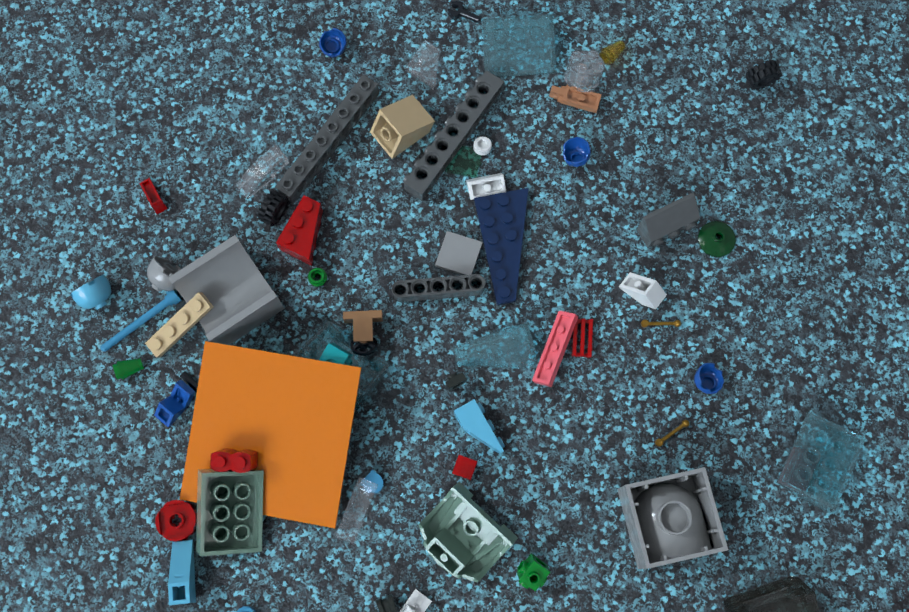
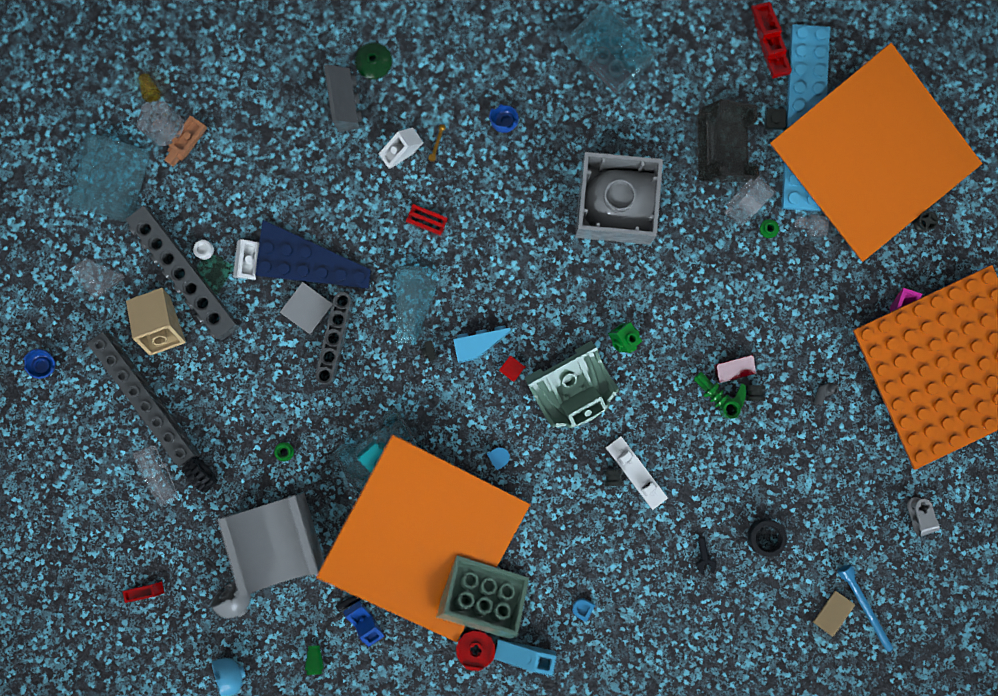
camera: 70 degrees left, 10 degrees up
dark azure piece [100,290,182,352] -> none
tan plate [145,292,214,358] -> none
red brick [210,448,258,473] -> none
red wedge [276,195,323,266] -> none
clear slope [336,477,378,545] -> none
medium nougat piece [343,310,383,356] -> none
black bar [448,1,481,23] -> none
coral plate [532,311,578,387] -> none
blue hair [563,137,591,167] -> none
pearl gold hinge [655,420,689,447] -> none

